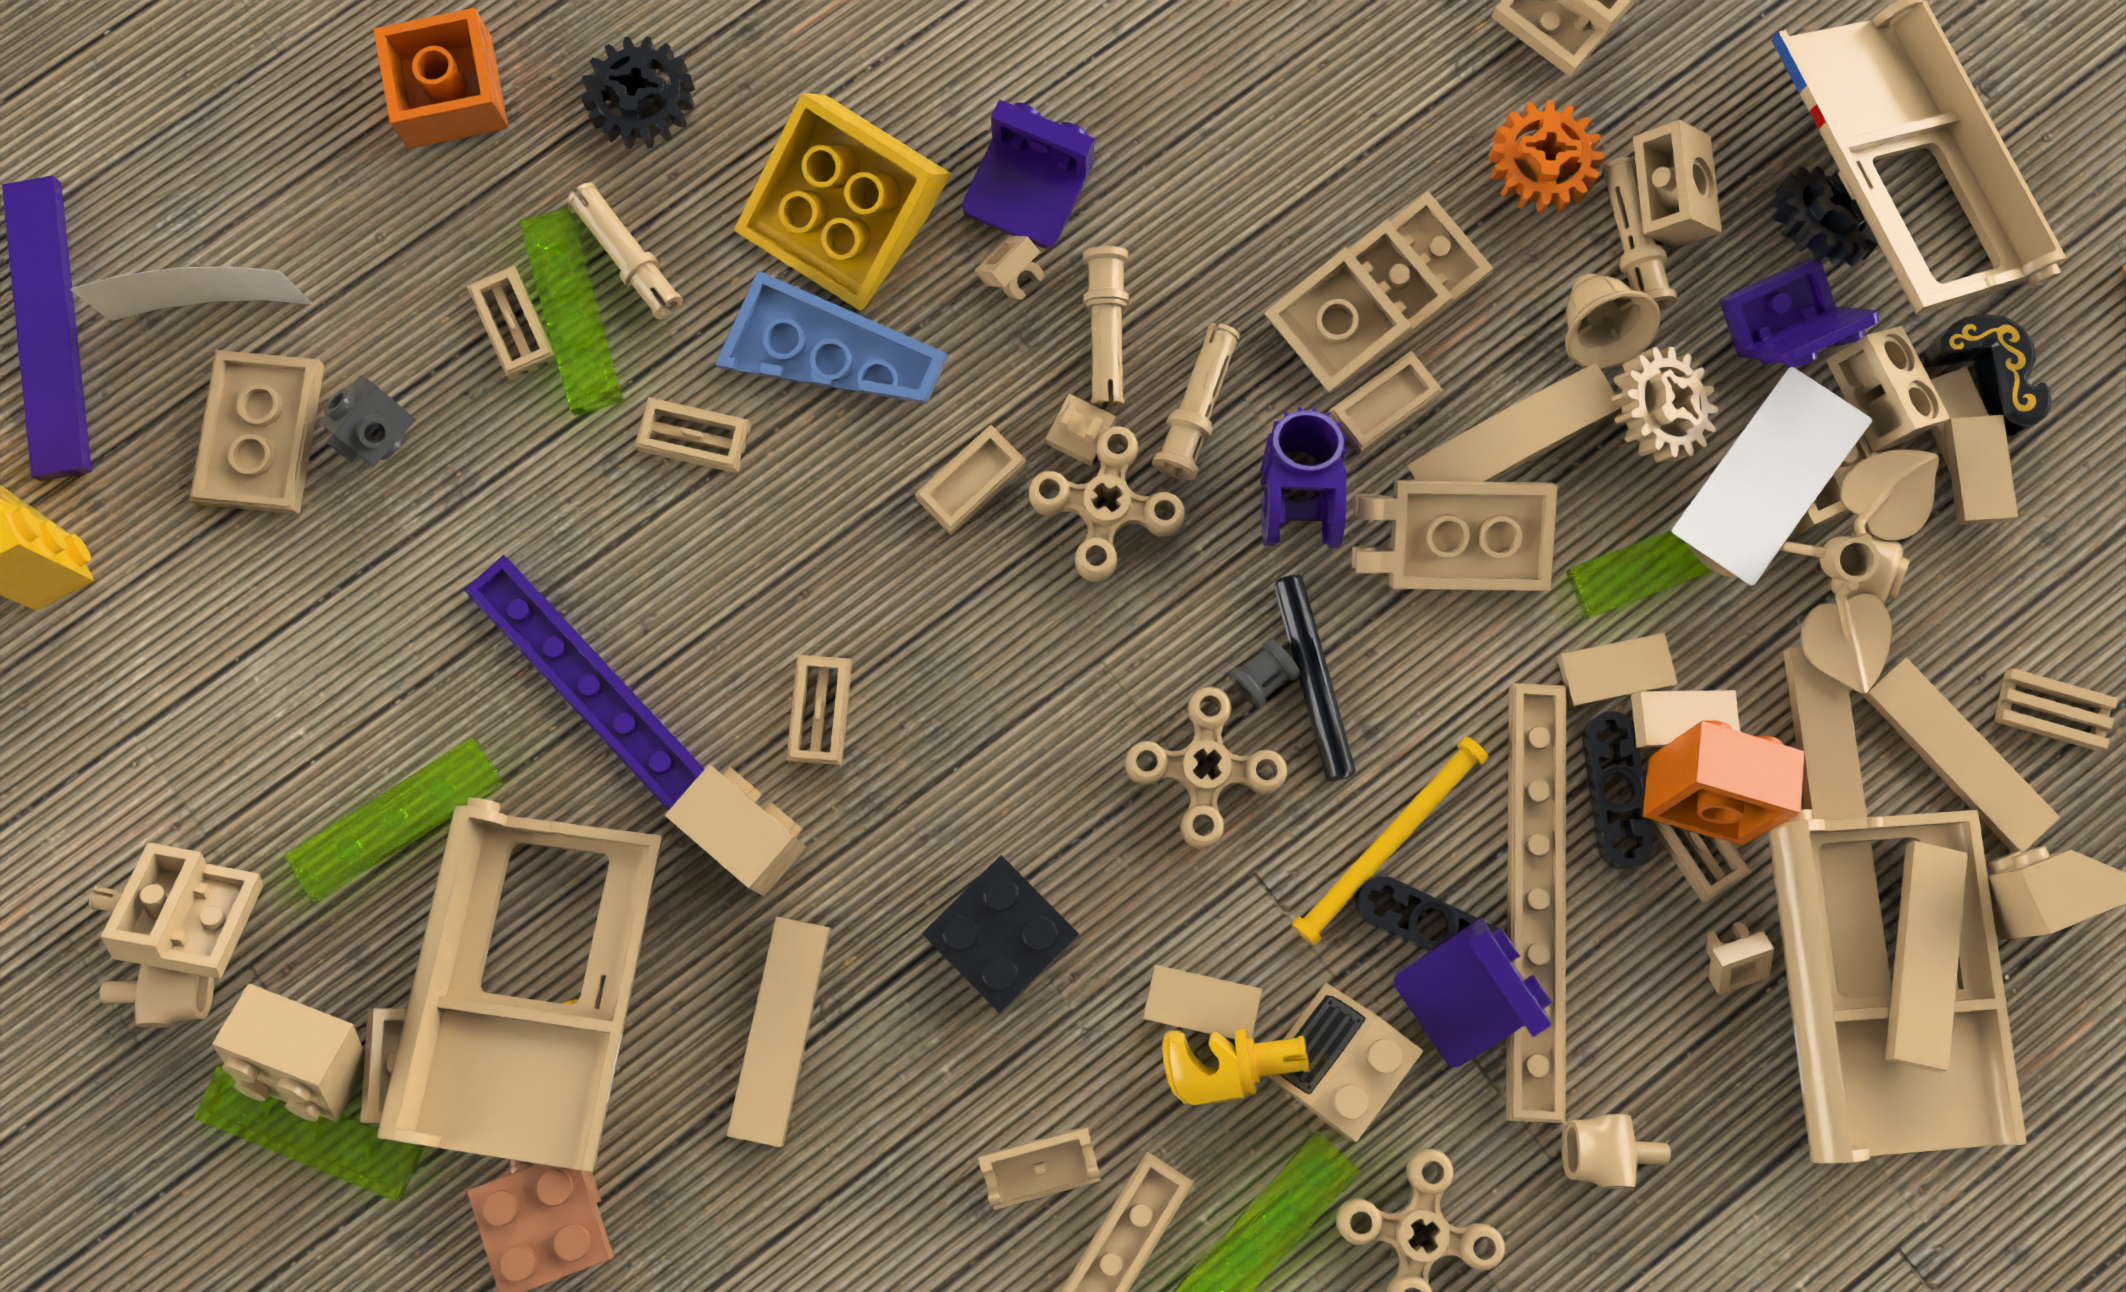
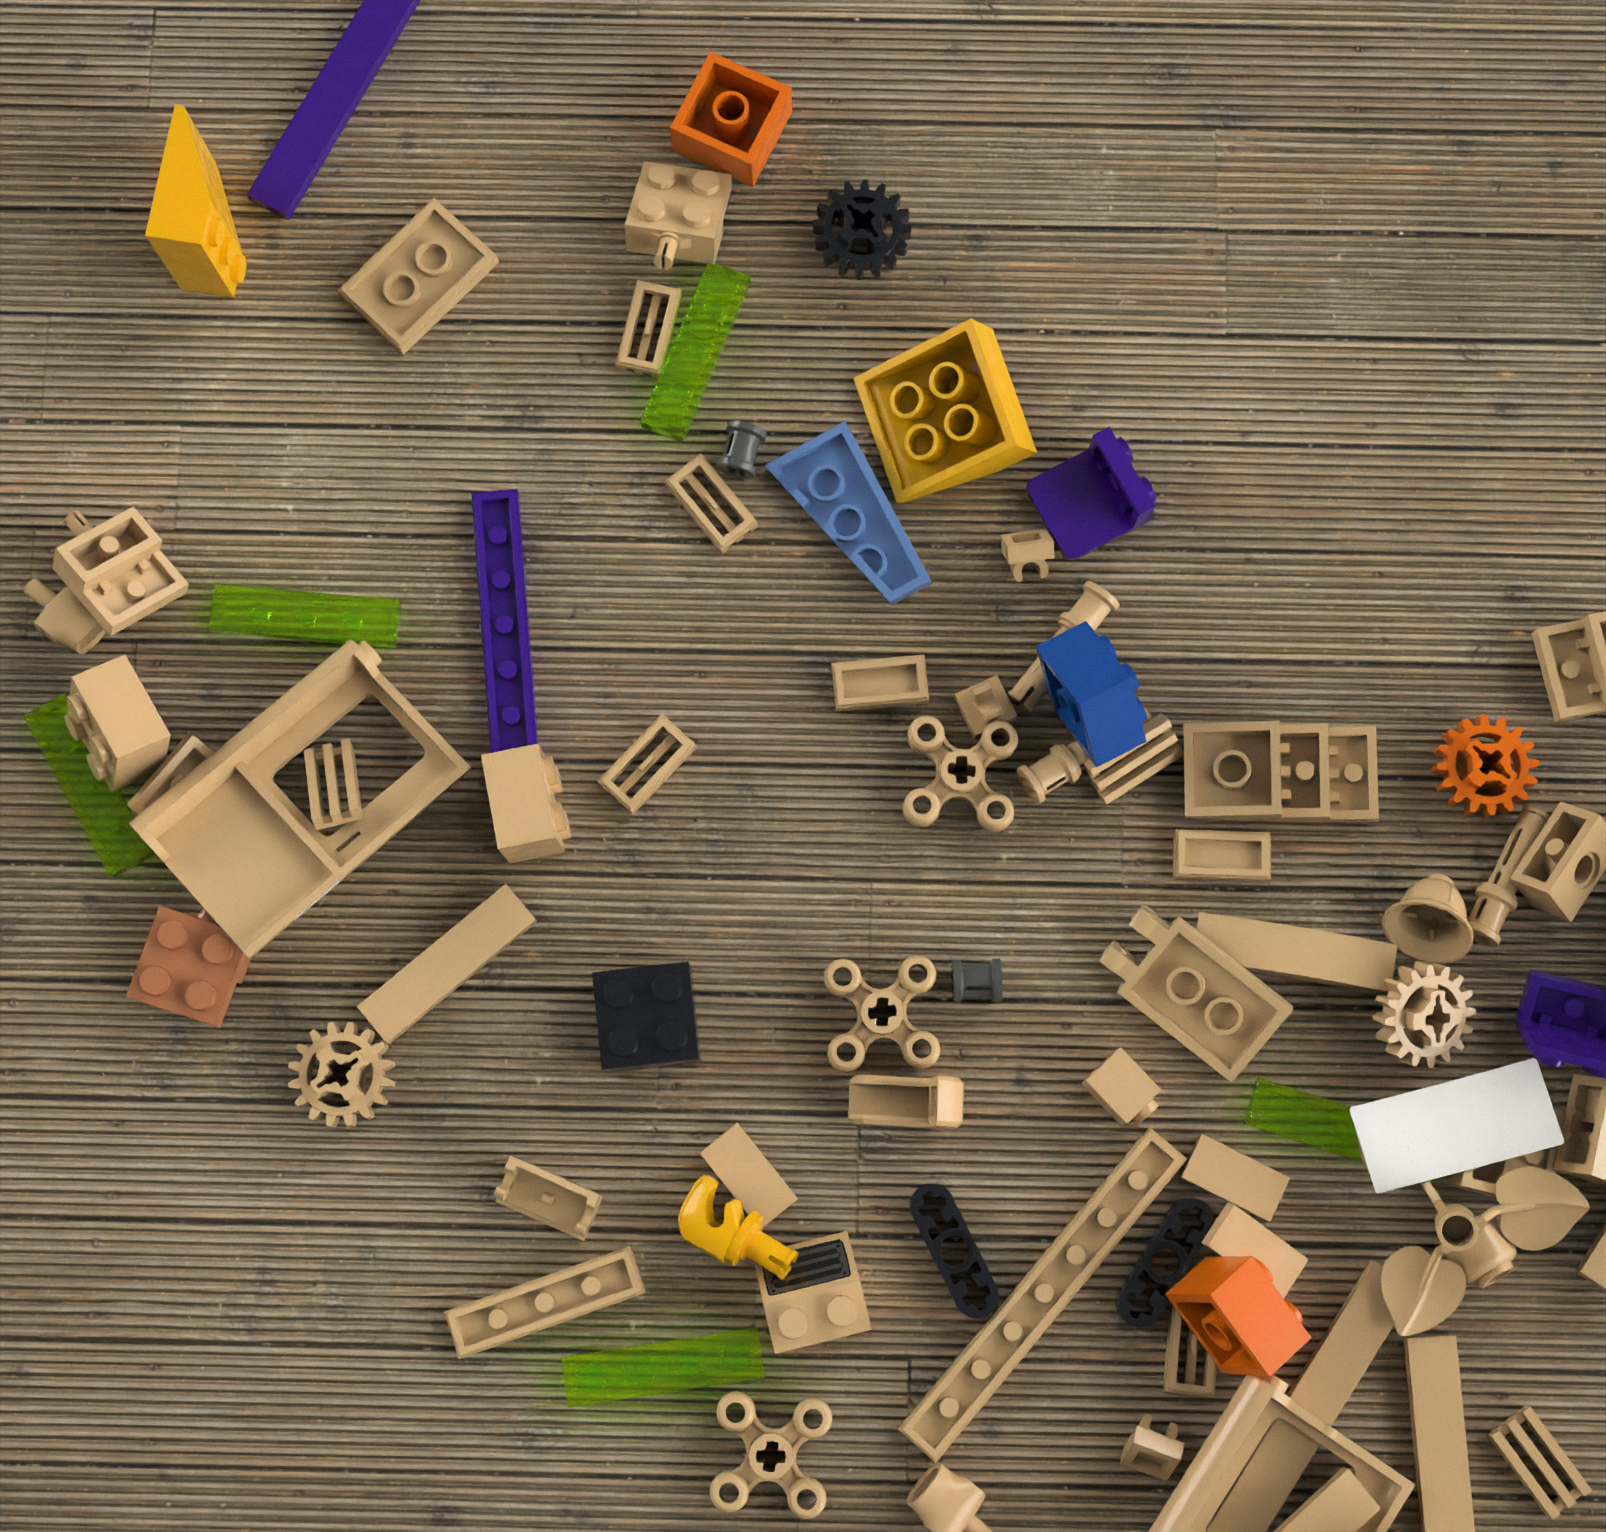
camera: 40 degrees right, 0 degrees up
white sticker [70,266,312,321] -> none
dark grey brick [319,375,416,467] -> none
tan pin [567,182,683,320] -> none
dark purple piece [1260,407,1347,548] -> none
black axle [1274,575,1356,781] -> none
yellow bar [1290,736,1489,947] -> none
dark purple bracket [1394,918,1552,1067] -> none
none -> tan gear [288,1022,396,1127]
none -> tan tile [304,738,363,831]
none -> tan plate [625,161,732,270]
none -> dark grey bush [716,420,767,479]
none -> tan animal [848,1075,964,1129]
none -> blue brick [1036,621,1147,767]
none -> tan brick [1081,1047,1161,1126]
none -> tan tile [1083,713,1184,805]

